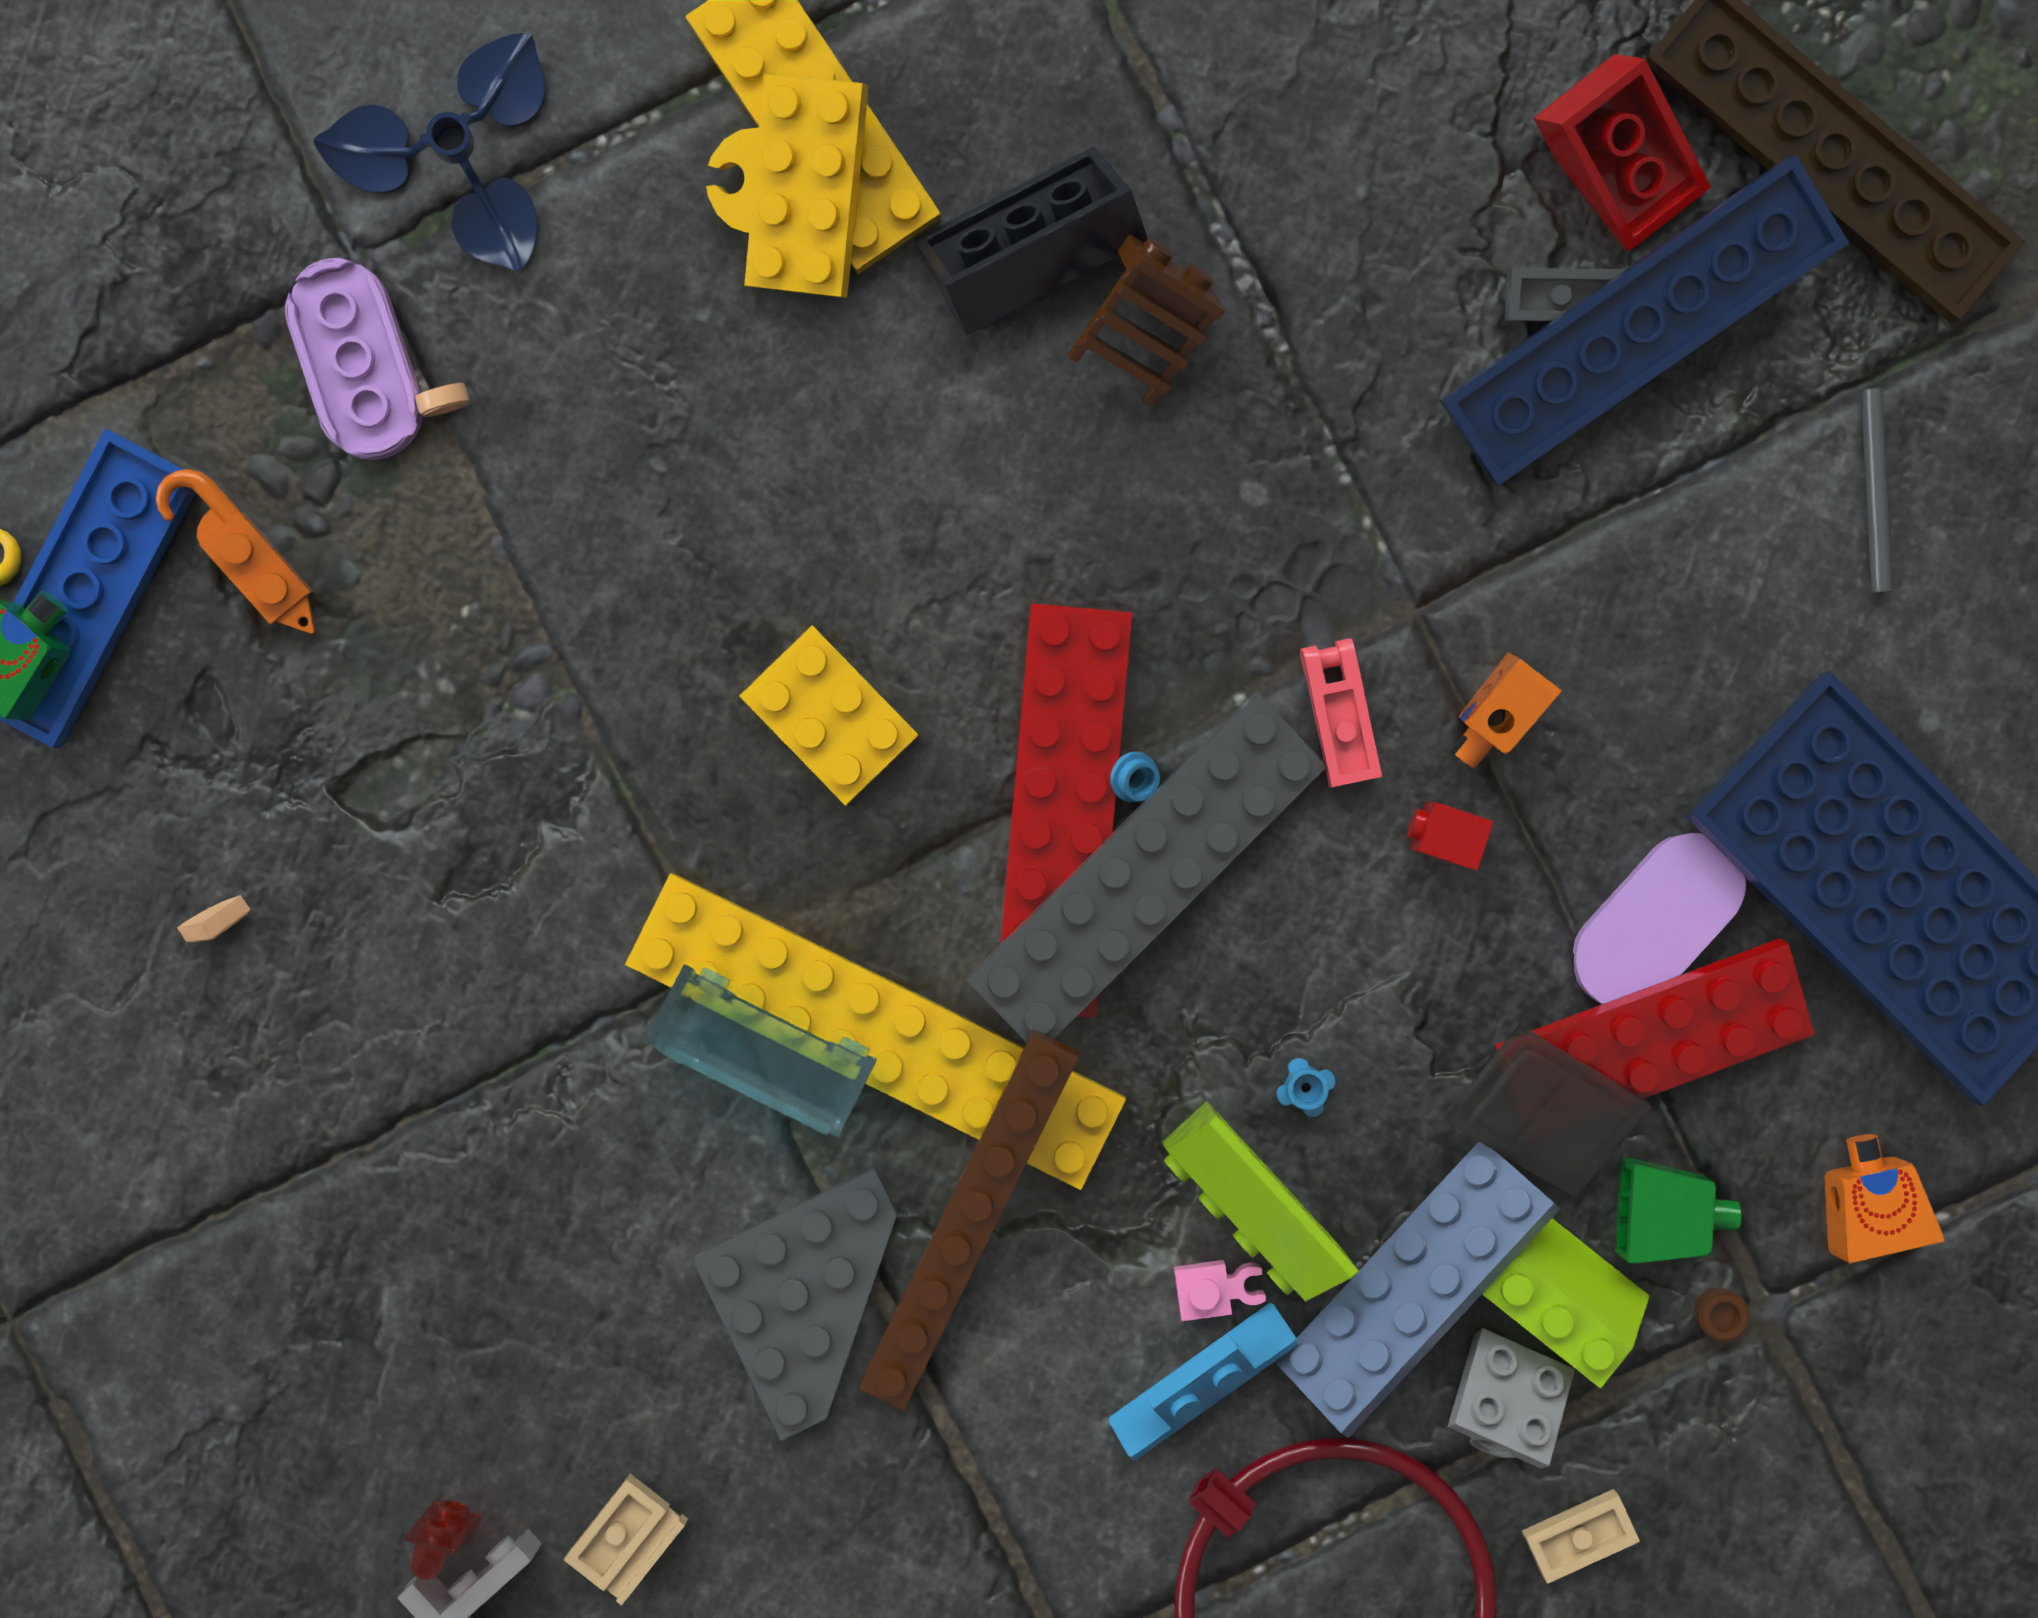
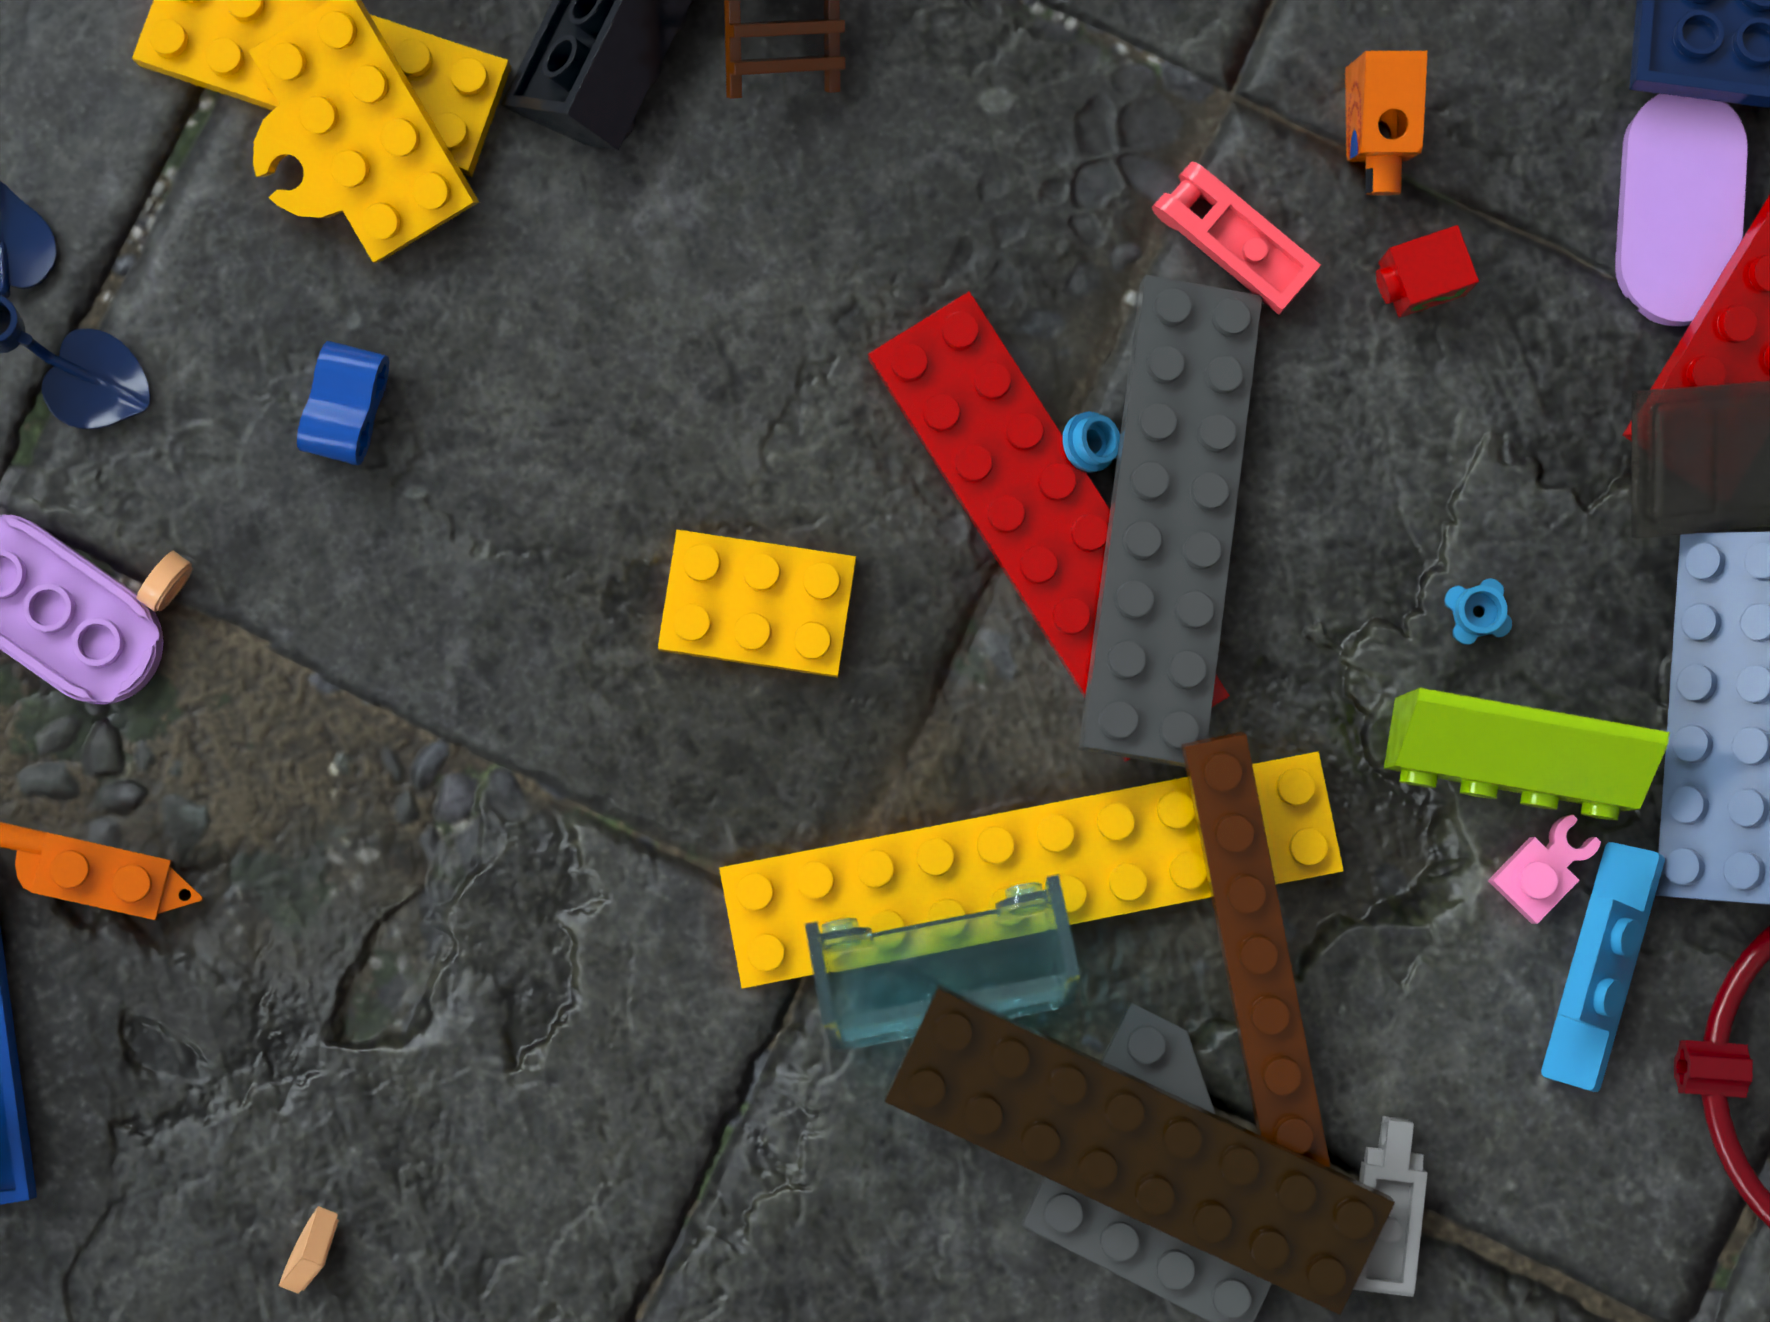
camera: 35 degrees left, 5 degrees down
none -> blue axle [297,341,389,465]
none -> dark brown plate [885,984,1395,1315]
none -> light grey hinge [1353,1116,1428,1297]

